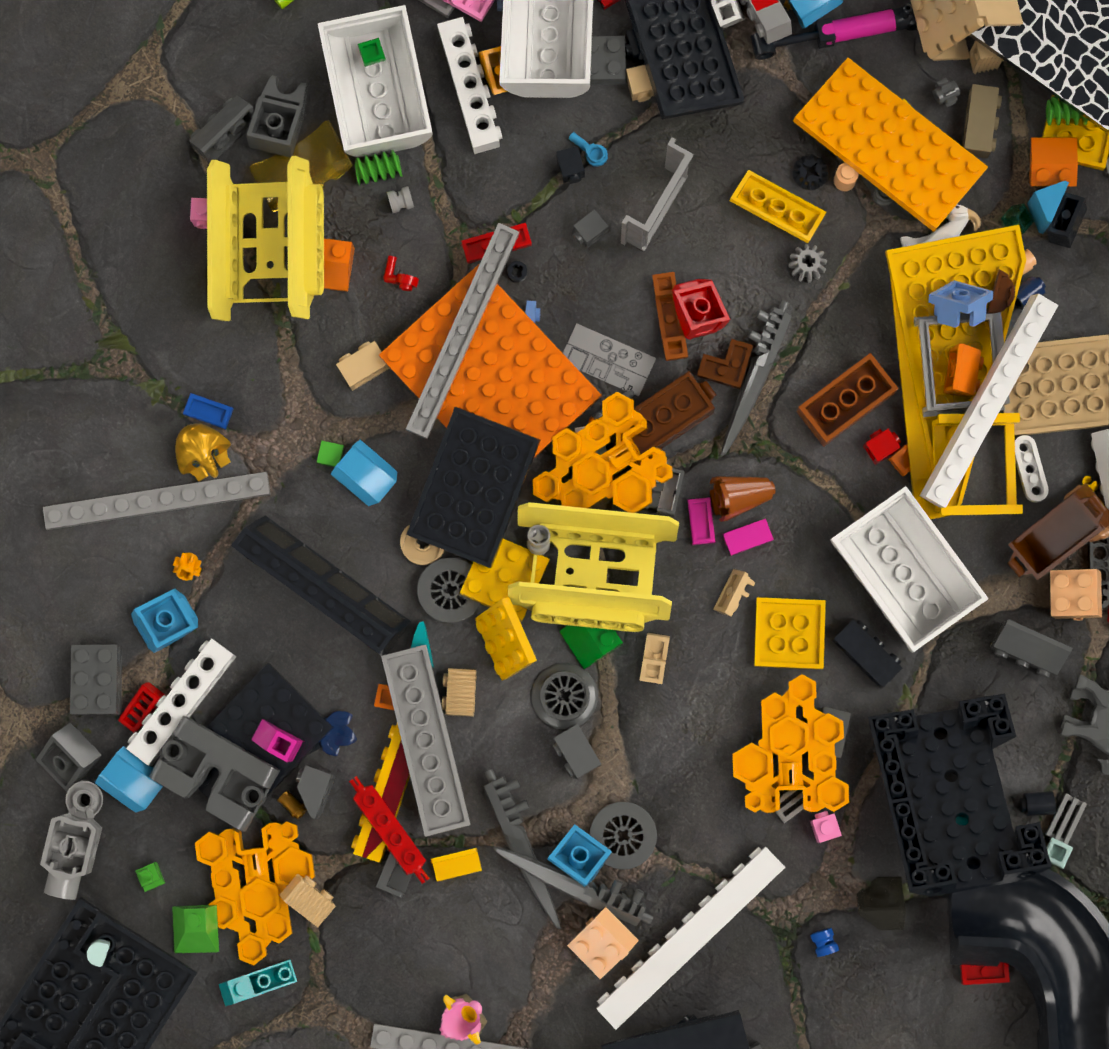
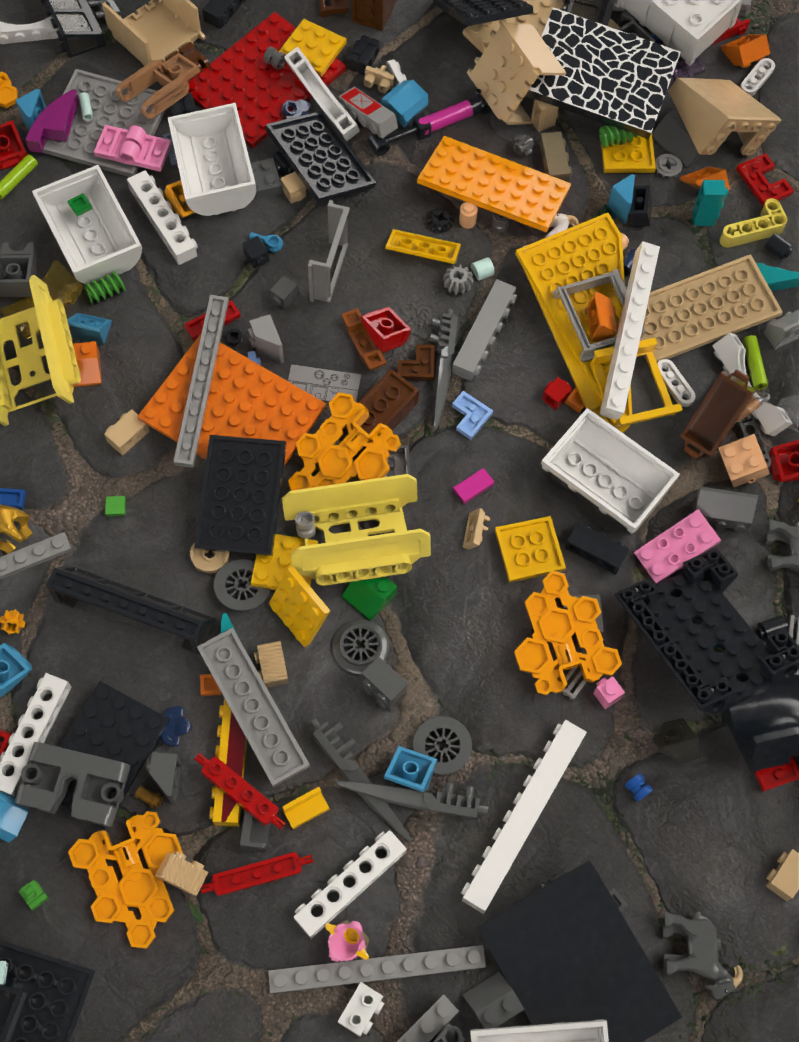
camera: 25 degrees left, 15 degrees down
bright green slope [172,905,219,953] -> none
teal slope [218,960,297,1007] -> none
dark pink slope [252,719,303,762] -> none
dark azure slope [331,440,398,506] -> none
red plate [383,256,419,292] -> none
light grey wheel [387,186,414,213] -> none
light nougat brick [567,907,639,979] -> none
tan slope [640,633,670,684] -> none
dark pink tile [687,497,715,545] -> none
dark orange cone [710,476,775,522] -> none
dark orange brick [796,353,899,447] -> none
medium blue panel [928,280,993,328] -> none
reddish brown plate [986,269,1015,314] -> none
orange slope [1029,137,1078,186] -> none
none -> dark azure slope [67,313,112,345]
none -> red plate [201,852,314,897]
none -> light grey slope [247,314,284,364]
none -> white brick [294,830,407,939]
none -> light grey brick [452,279,517,381]
none -> light blue plate [452,391,493,440]
none -> light aqua brick [471,257,494,281]
none -> bright pink plate [634,509,721,584]

